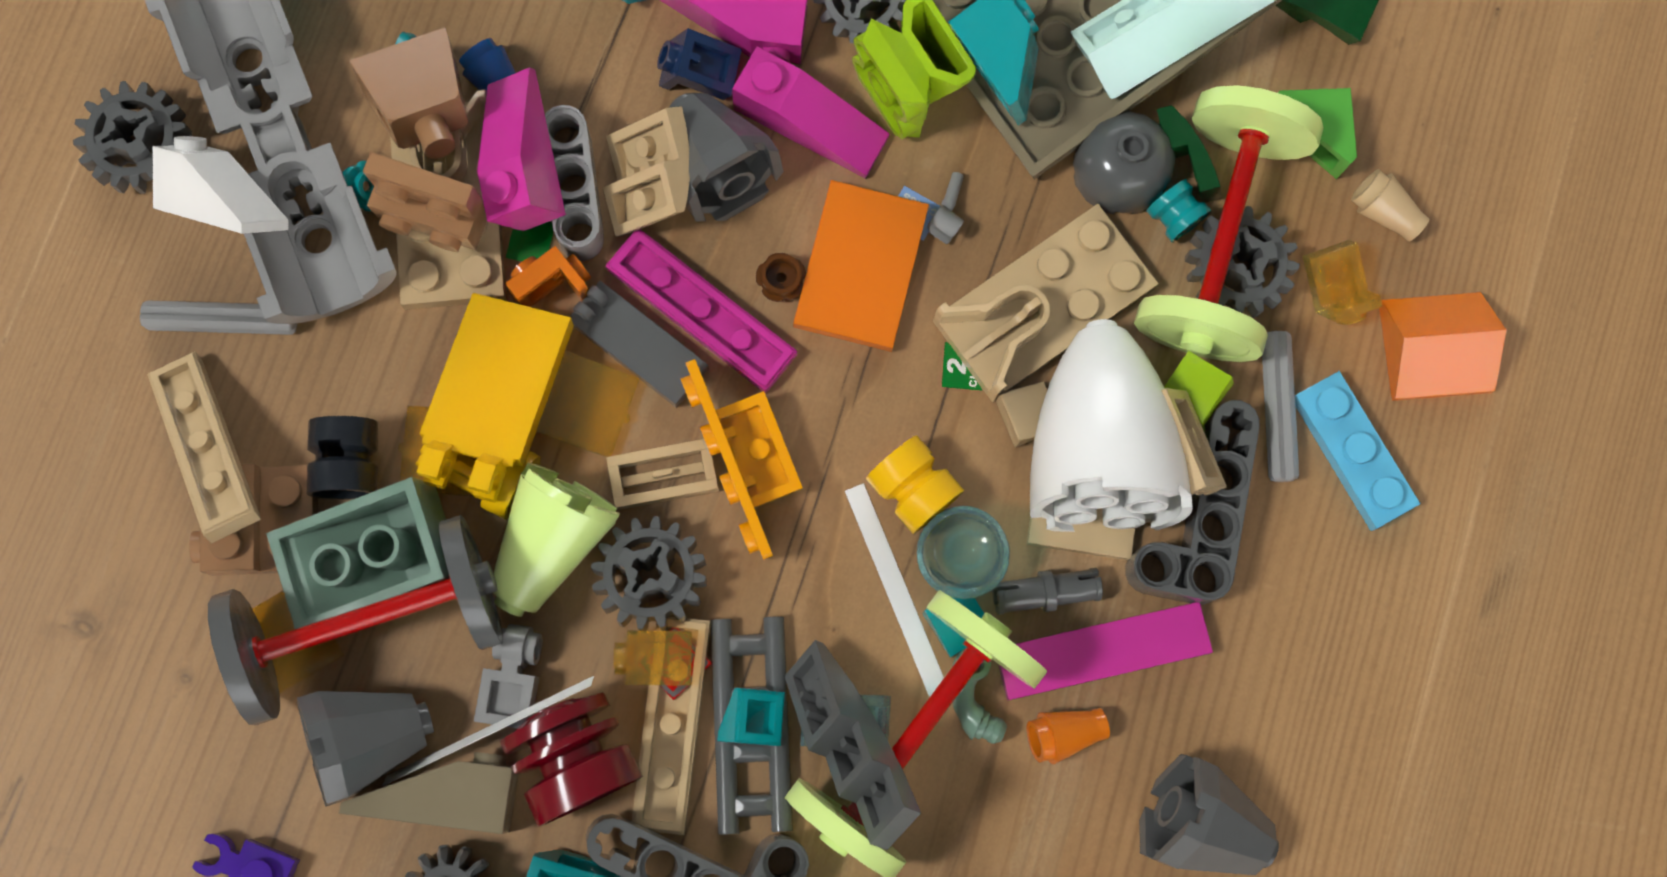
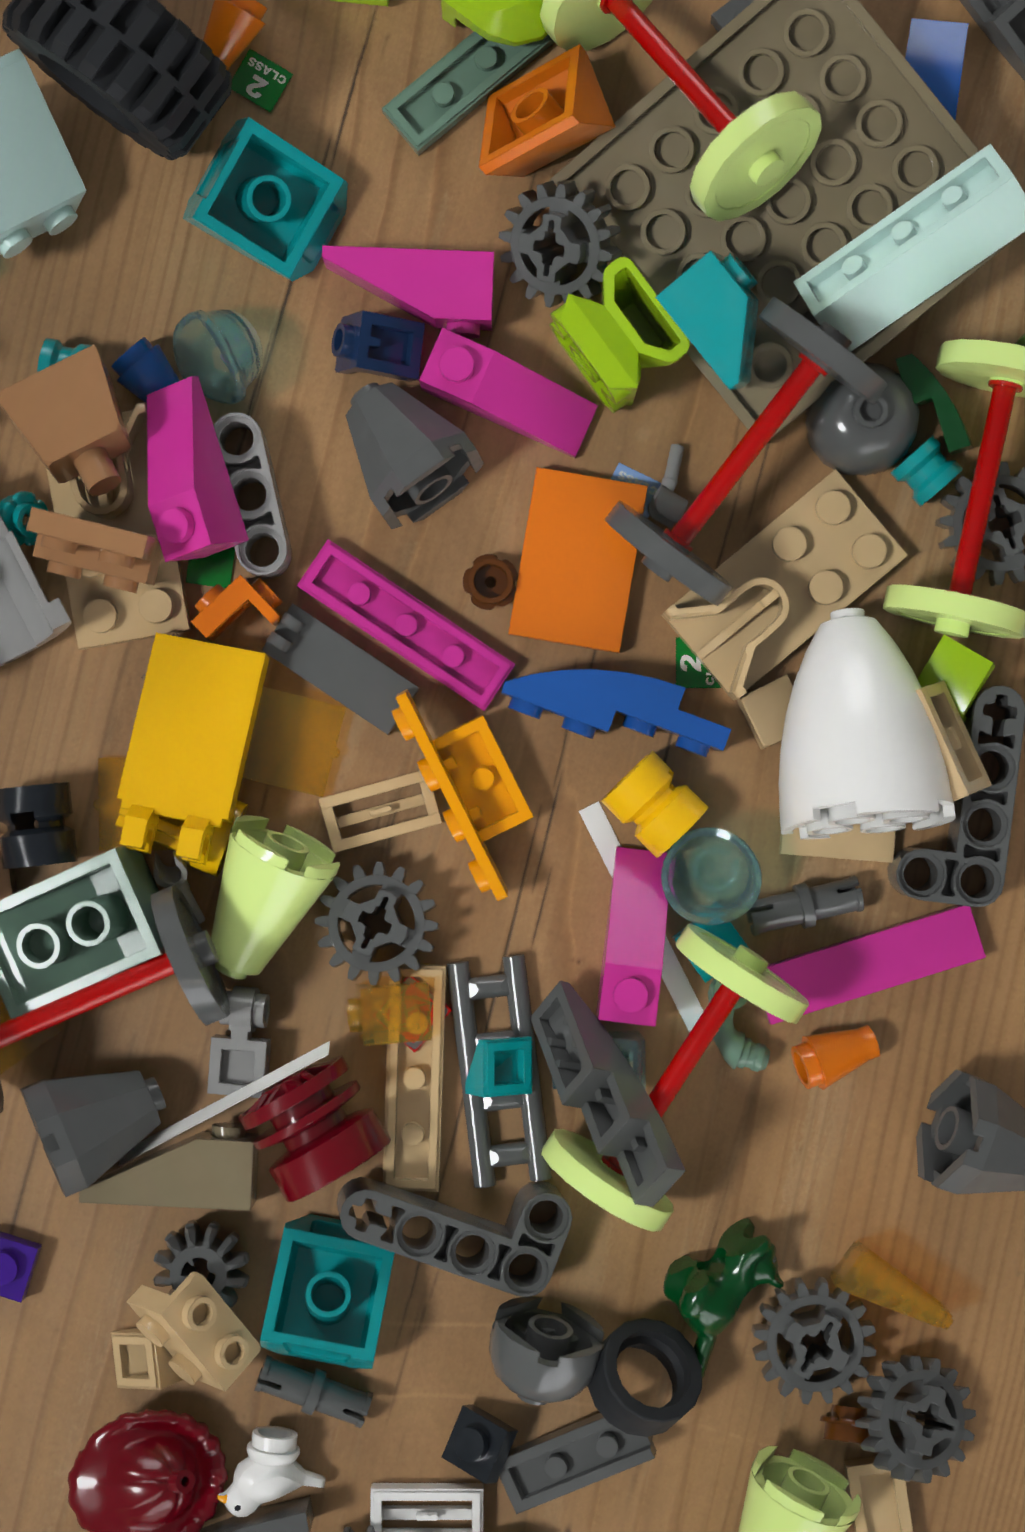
camera: 10 degrees right, 10 degrees up
tan slope [603,106,690,237] -> none
none -> light grey hand [153,850,205,924]
none -> clear light blue helmet [173,309,263,404]
none -> blue slope [501,669,732,757]
none -> dark pink slope [596,846,672,1027]
none -> dark grey piece [604,297,889,606]

